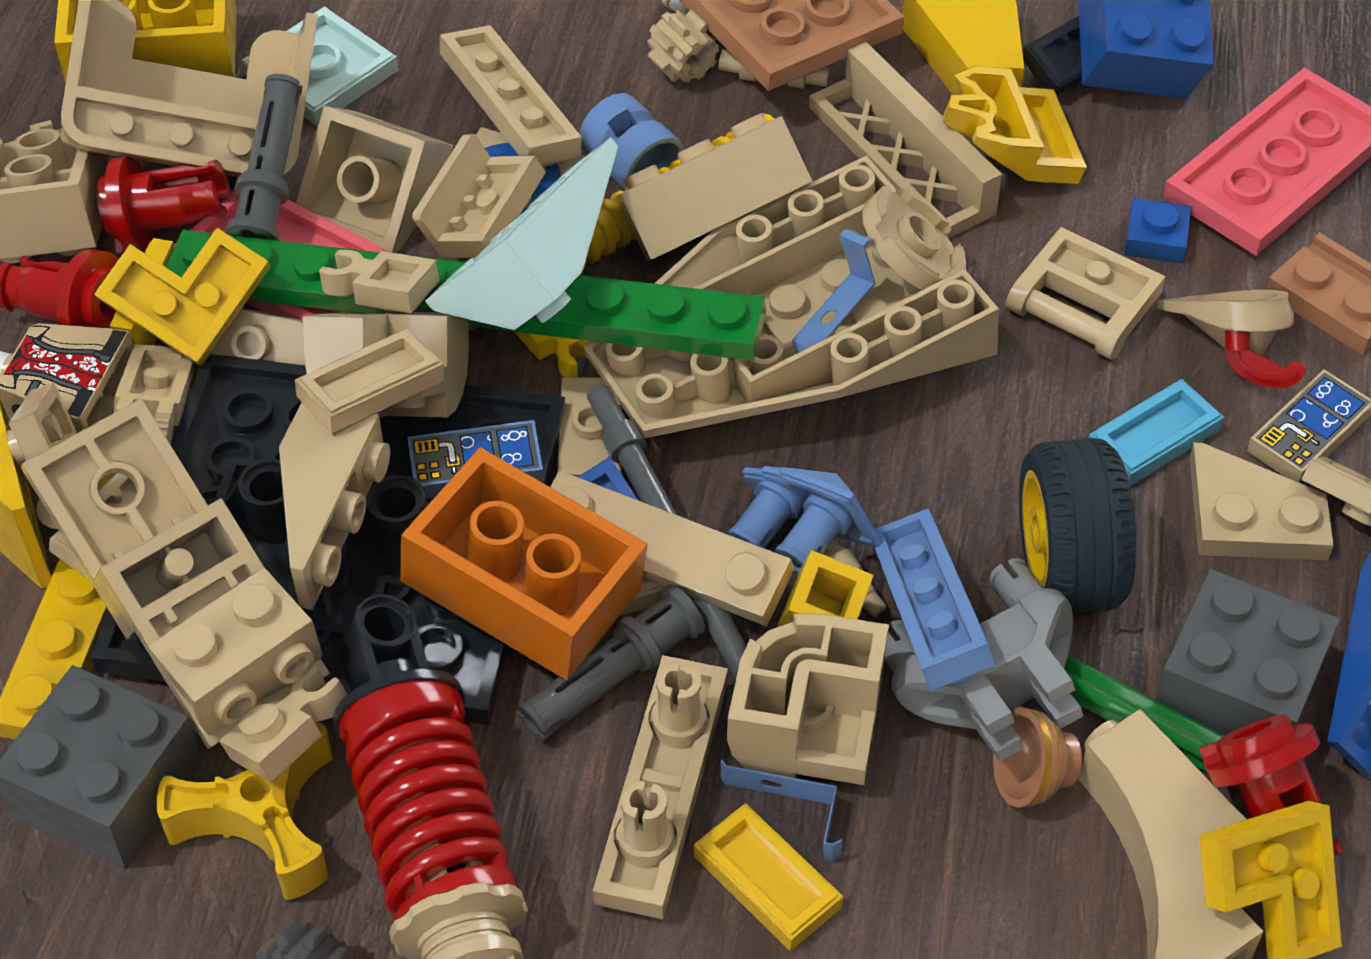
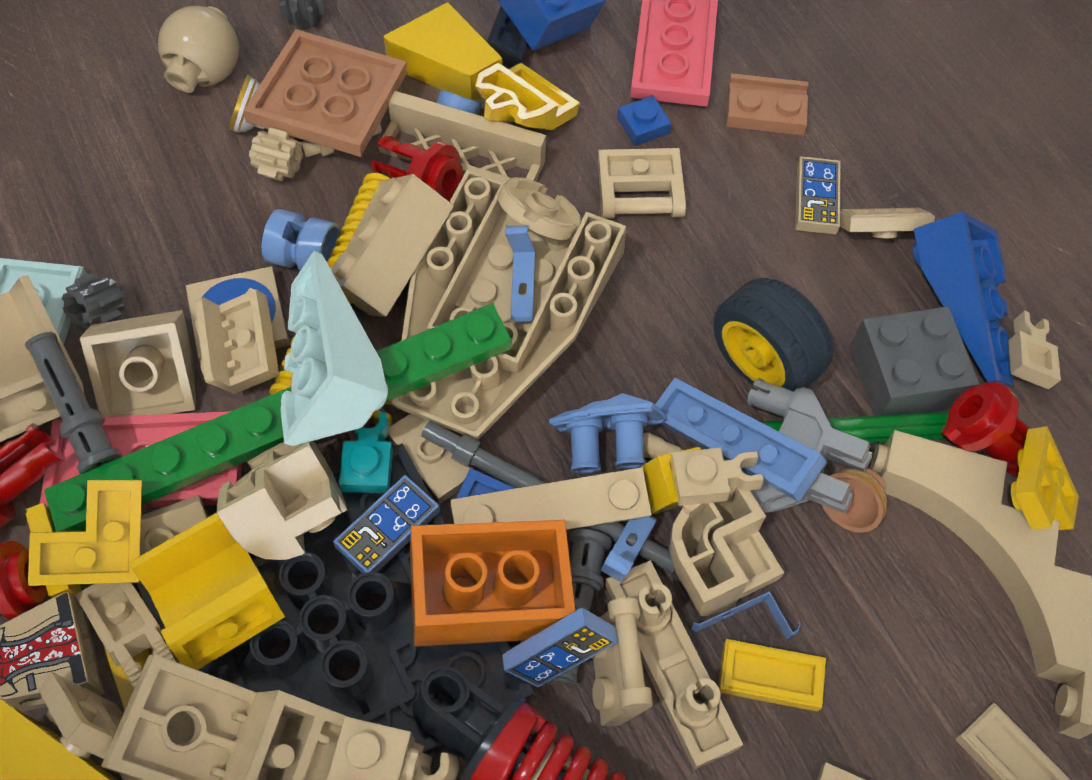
camera: 40 degrees left, 10 degrees up
tan slope [279,403,390,610] -> none
tan tile [295,328,444,434] -> none
tan plate [319,250,440,314] -> none
tan plate [440,25,582,166] -> none
medium azure tile [1088,379,1224,486] -> none
tan piece [1157,289,1306,388] -> none
tan wing [1190,442,1334,561] -> none
none -> dark grey gear [62,273,125,329]
none -> yellow panel [129,513,285,670]
none -> teal plate [339,412,393,493]
none -> red piece [371,136,463,201]
none -> medium blue piece [436,90,482,115]
none -> tile [502,607,618,687]
none -> tan plate [591,597,653,726]
none -> medium blue piece [601,516,657,583]
none -> tan plate [670,447,763,506]

